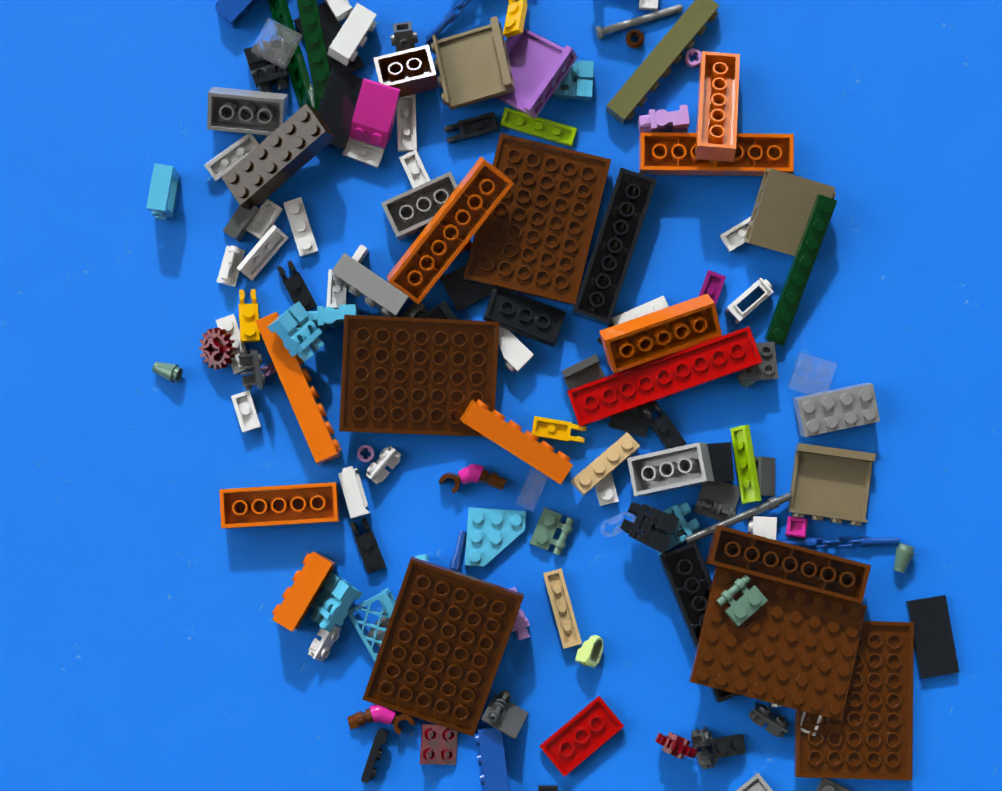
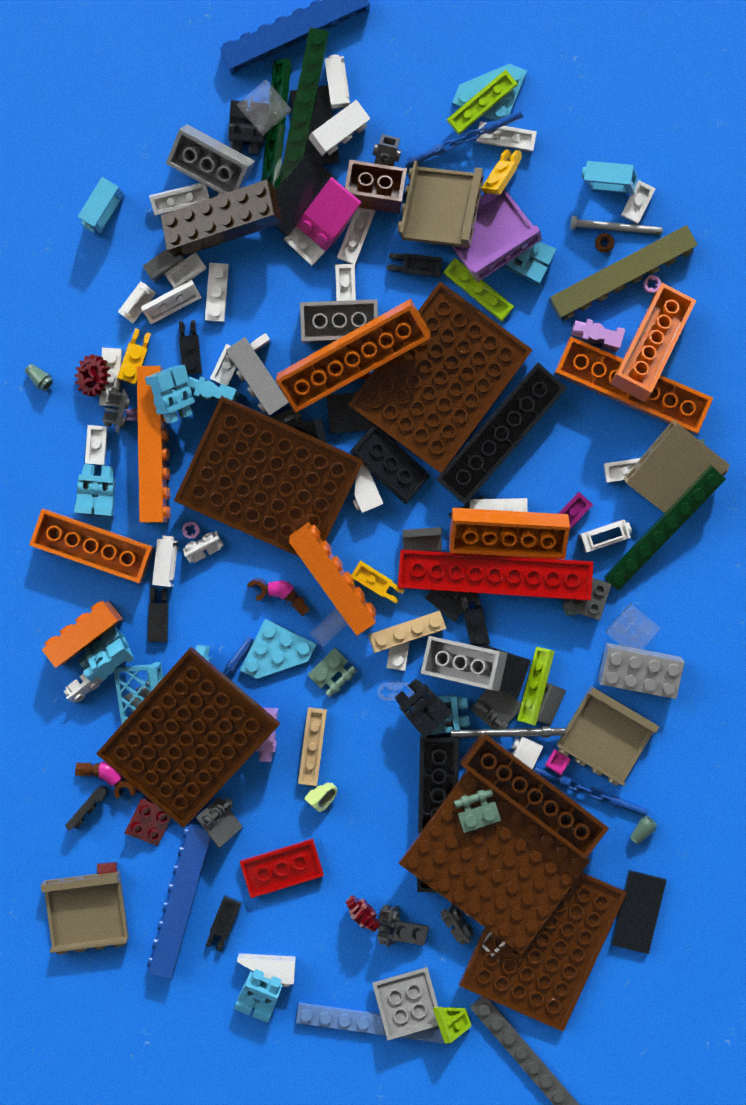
camera: 25 degrees right, 5 degrees up
none -> medium azure hips [74,464,116,516]

